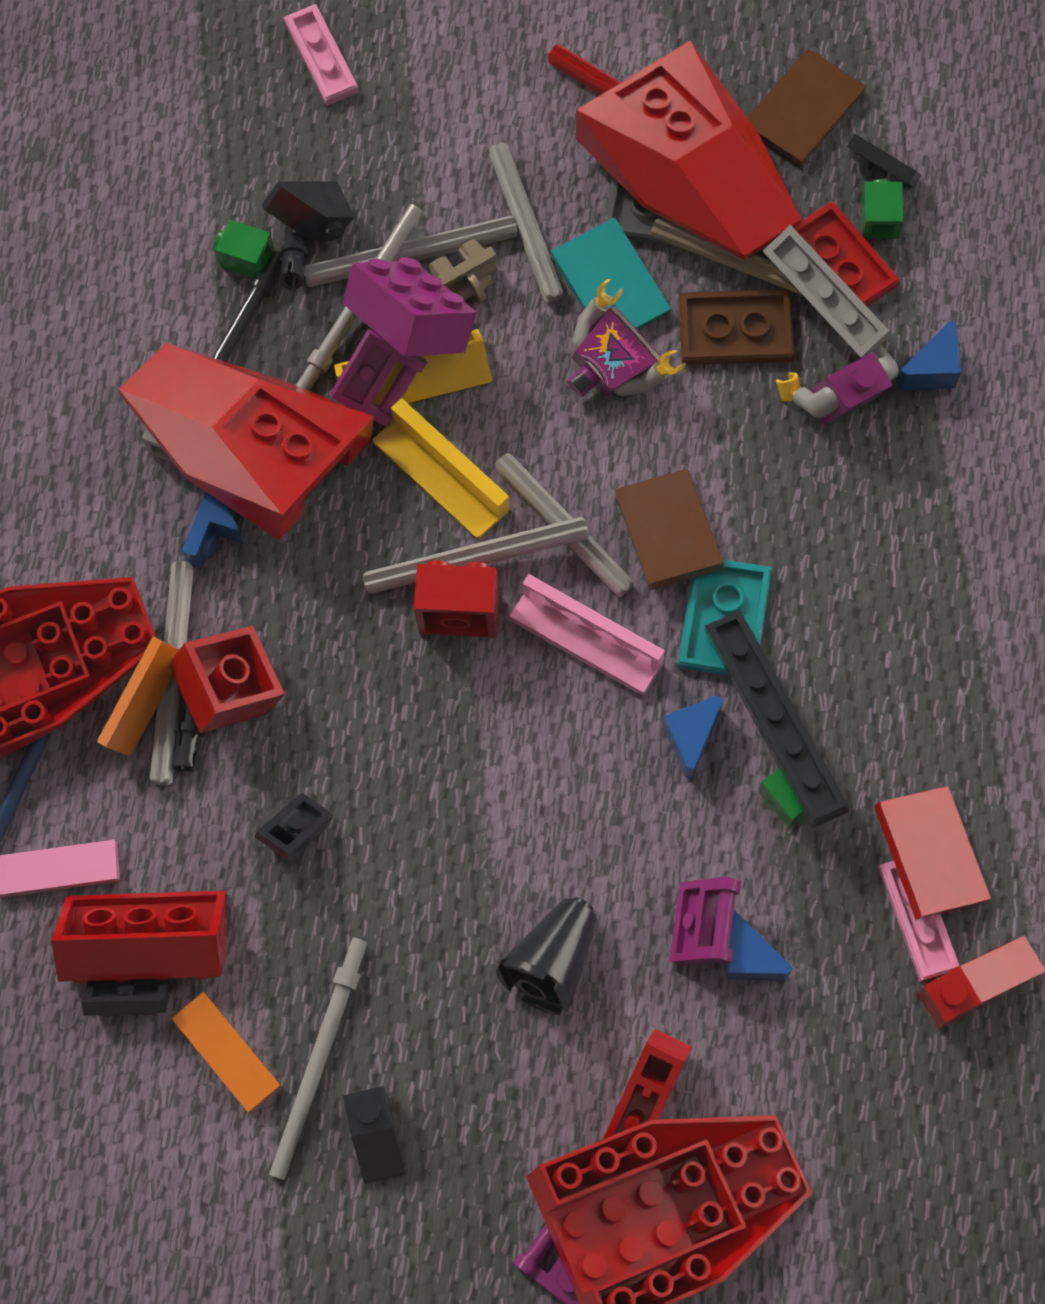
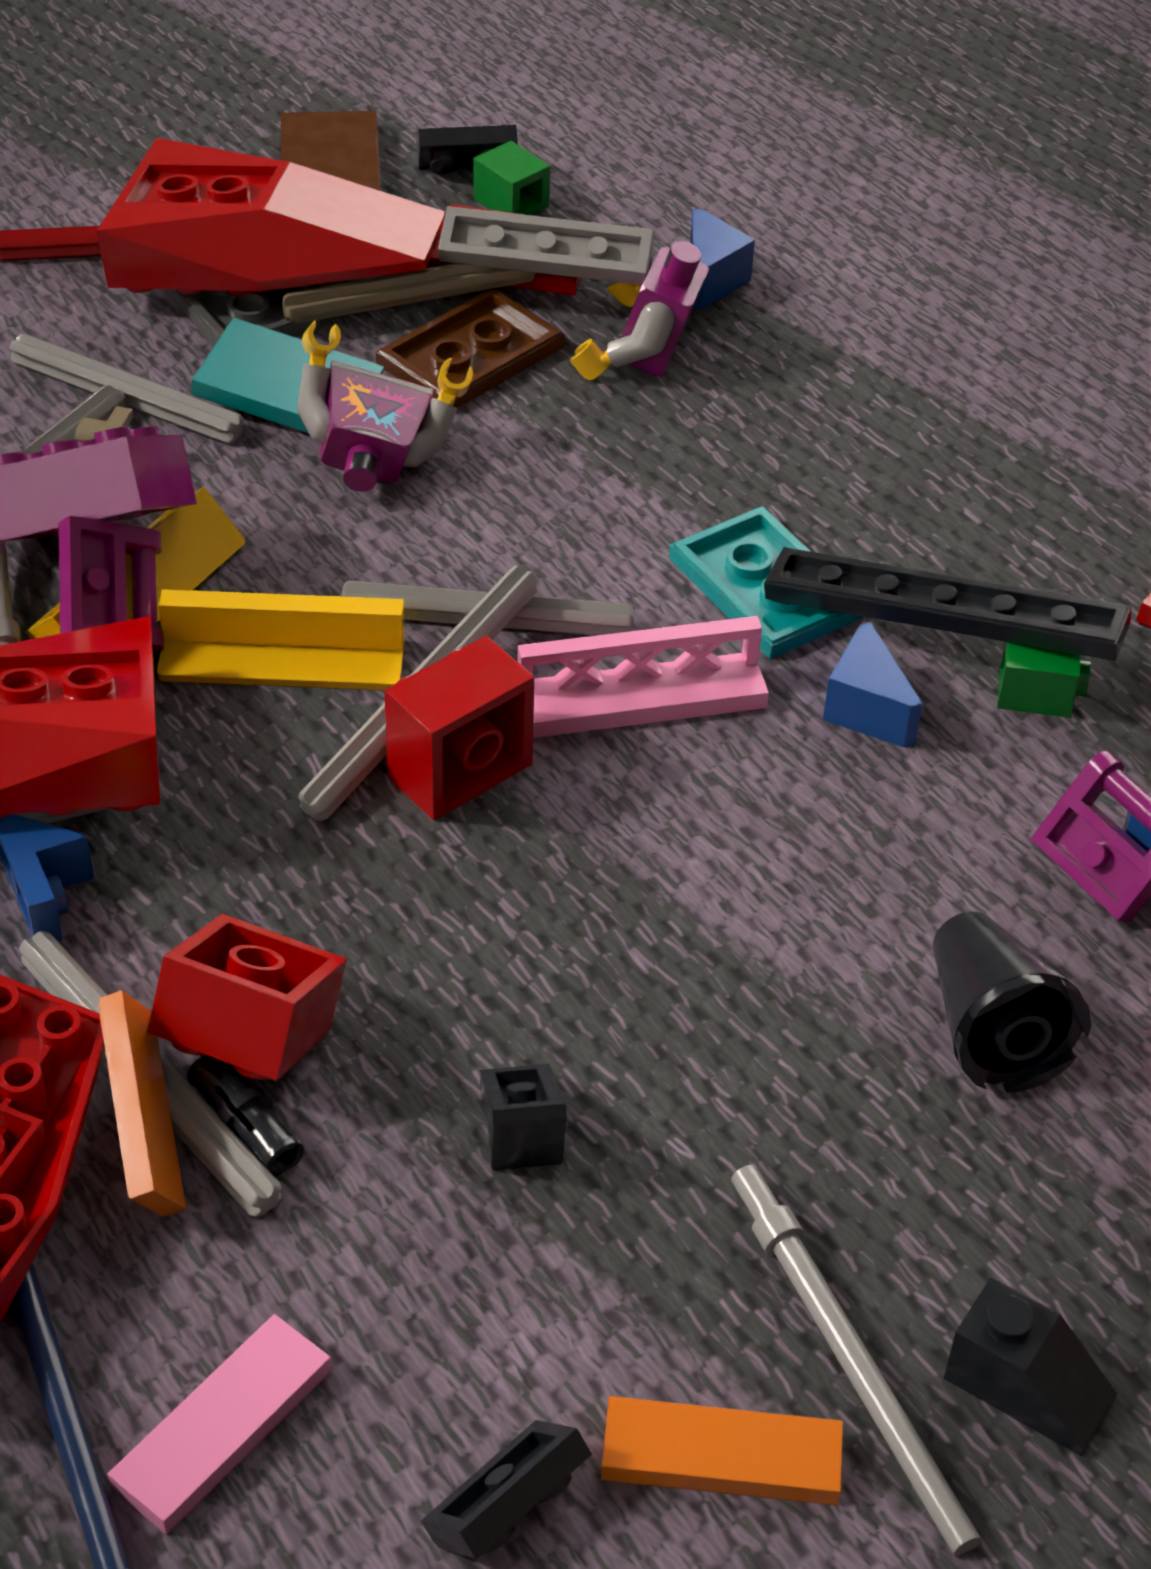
camera: 50 degrees left, 25 degrees down
red slope [51,890,227,983] -> none
reddish brown tile [615,469,724,591] -> none

